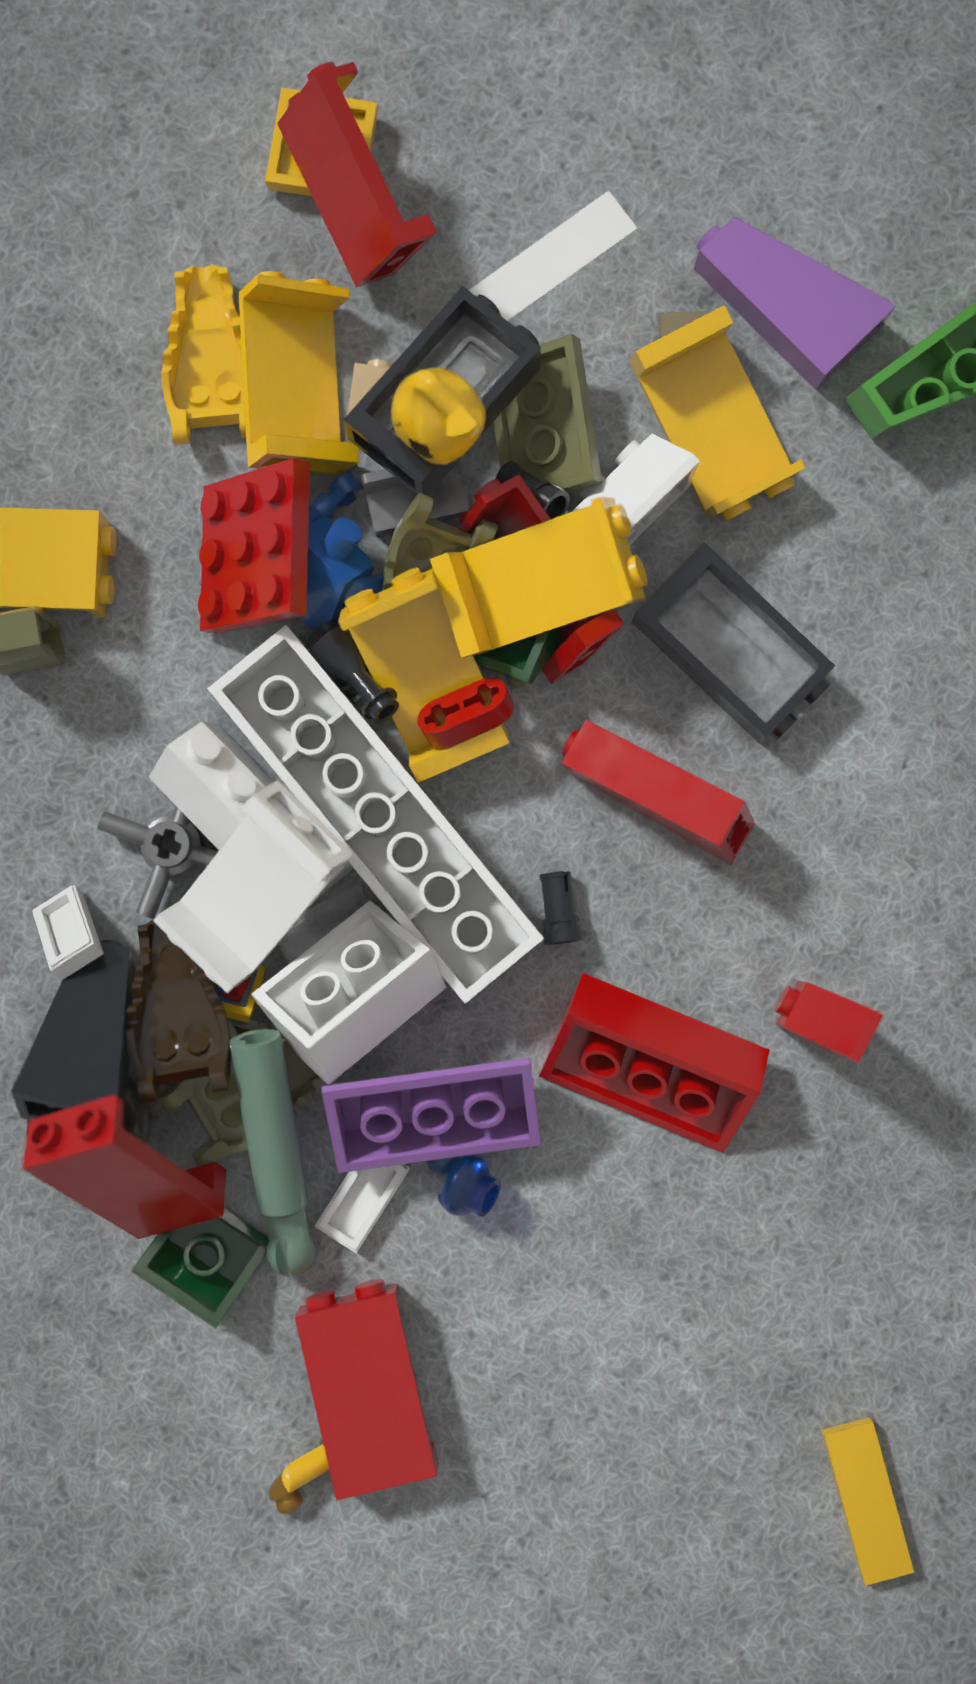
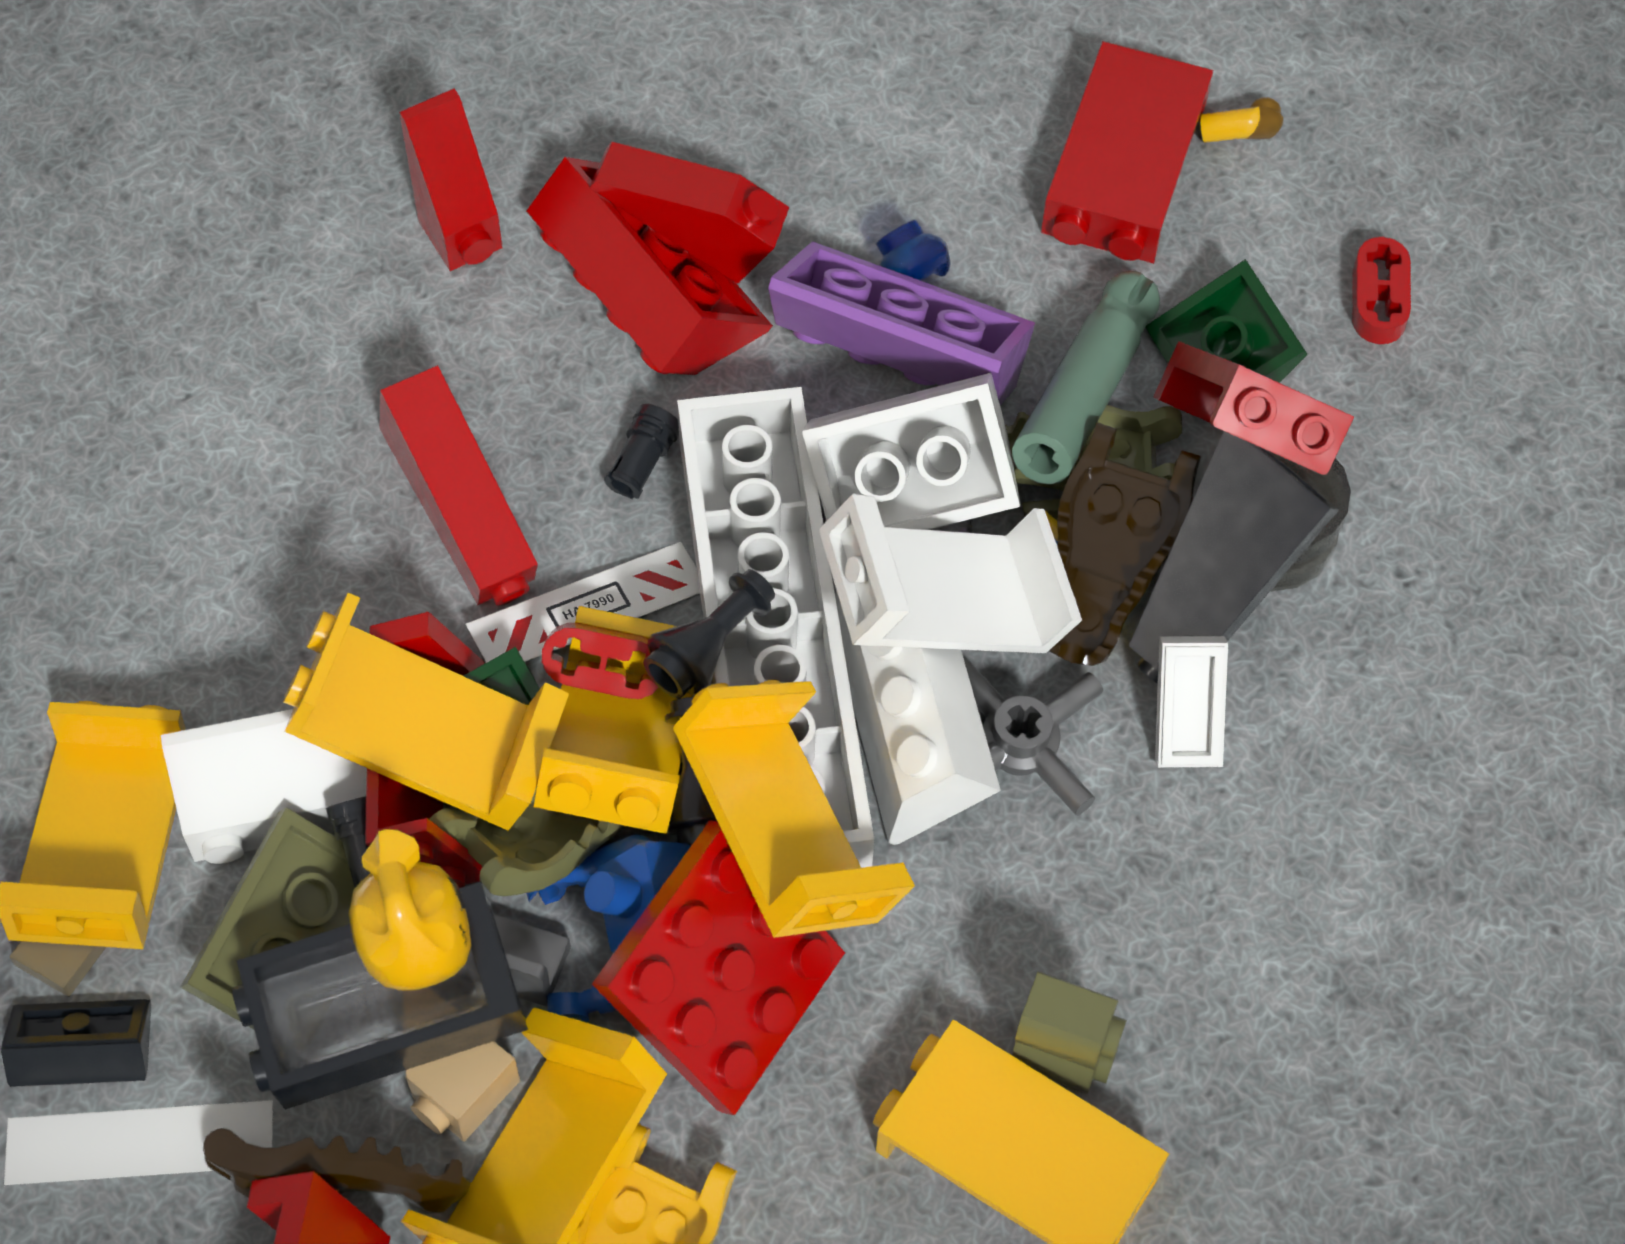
camera: 155 degrees left, 25 degrees down
white tile [314,1164,411,1254] -> none
piece [631,542,836,743] -> none
none -> black slope [0,999,151,1087]
none -> dark brown animal [203,1128,470,1213]
none -> white sticker [465,542,700,663]
none -> red slope [589,141,790,284]
none -> black piece [643,569,775,699]
none -> yellow panel [673,680,915,938]
none -> red beam [1352,237,1411,345]

